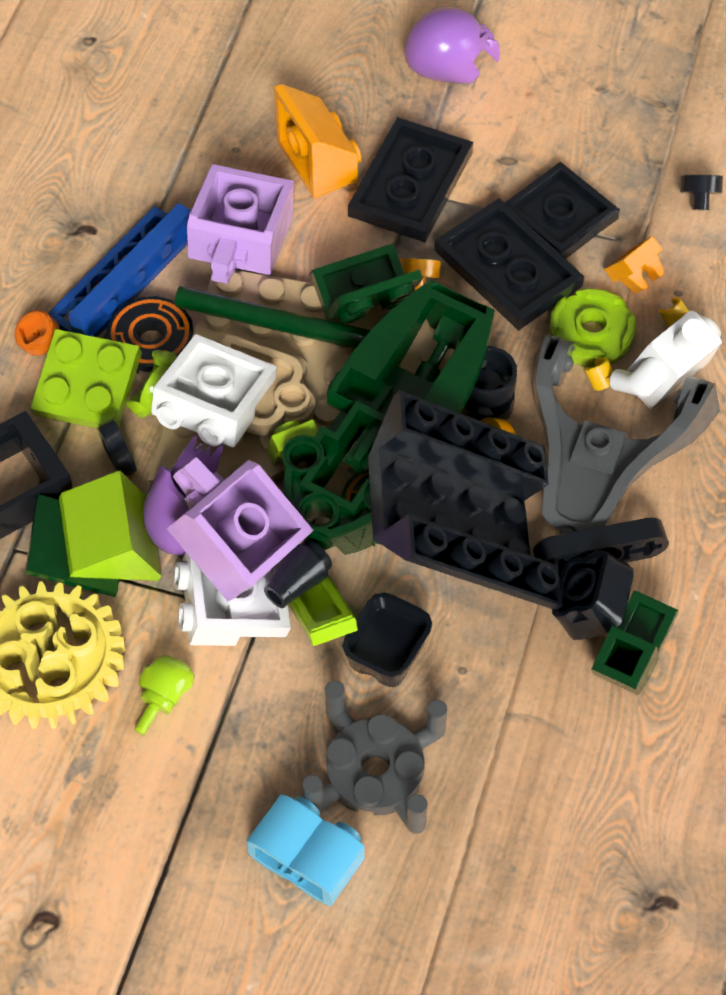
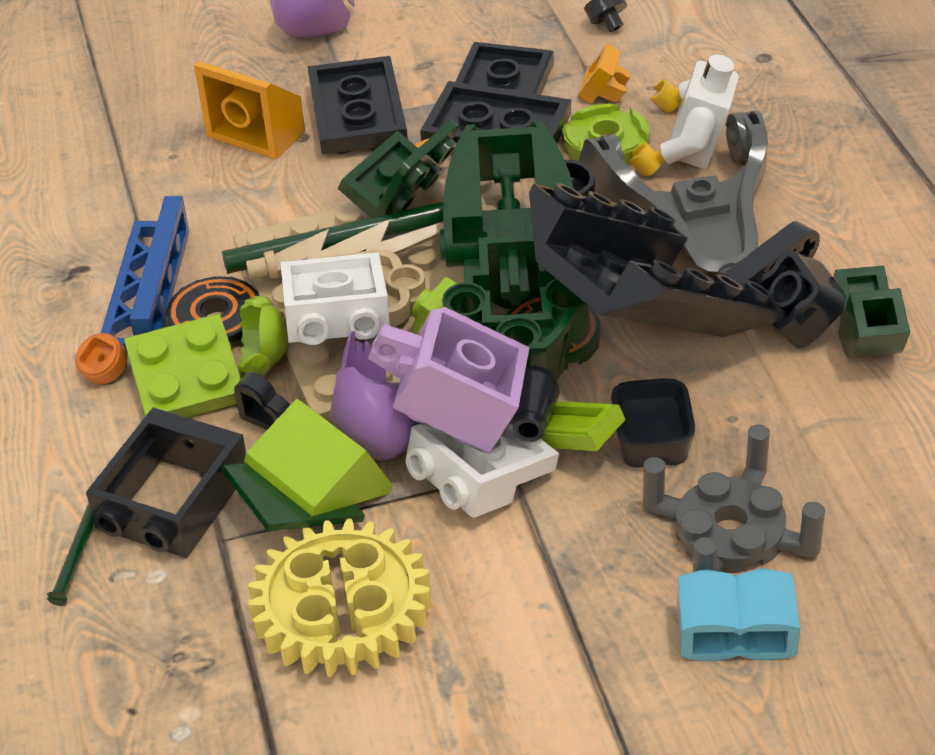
camera: 30 degrees left, 15 degrees down
lime piece [134,655,195,736] -> none
lavender hinge [187,164,294,284] -> none
none -> tan piece [246,219,444,280]

